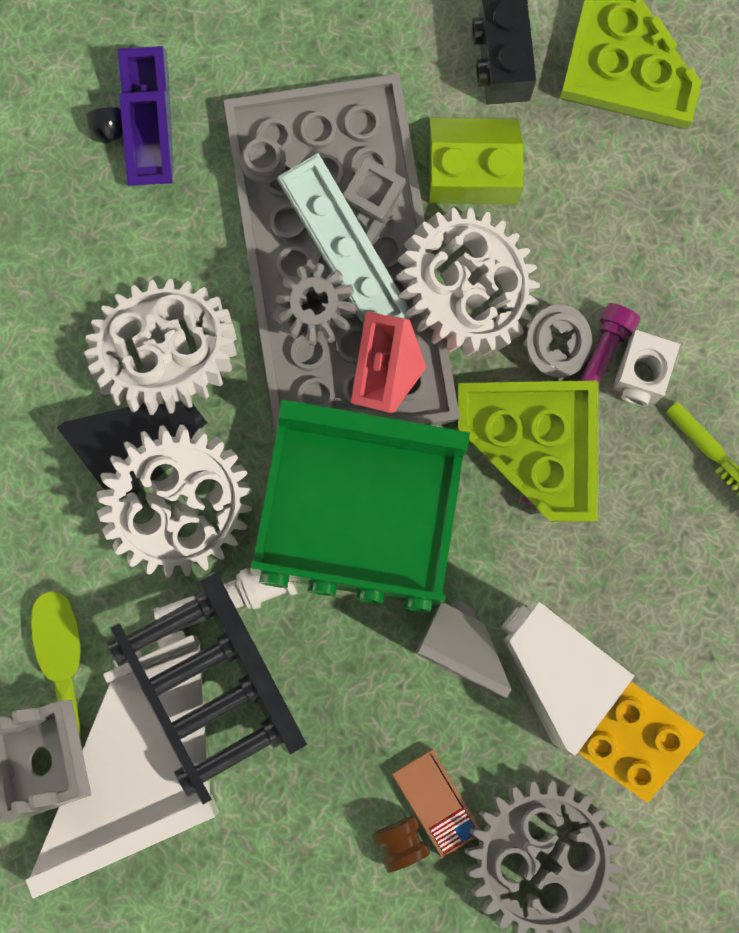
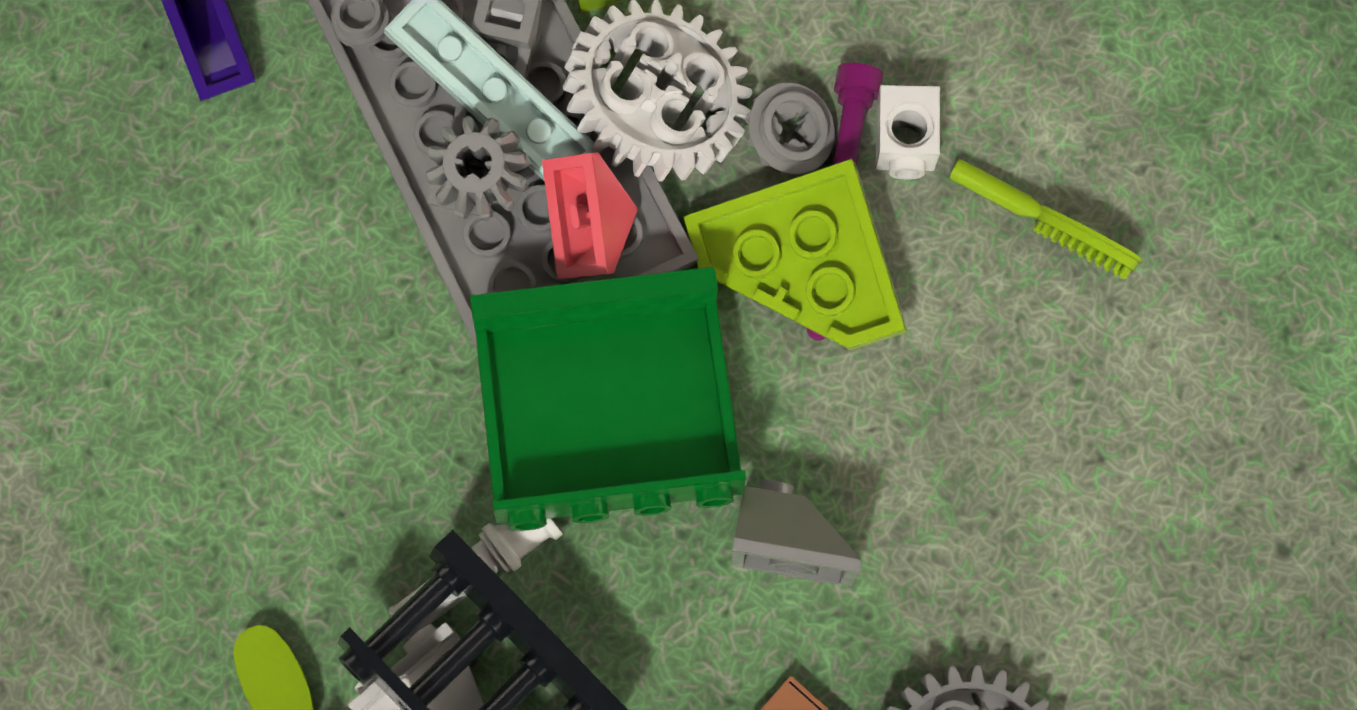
camera: 10 degrees left, 5 degrees down
black slope [57,401,208,500] -> none
white gear [85,279,237,415] -> none
black hinge [86,107,123,144] -> none
white gear [96,425,252,578] -> none
white slope [500,602,635,756] -> none
yellow hinge [578,681,705,803] -> none

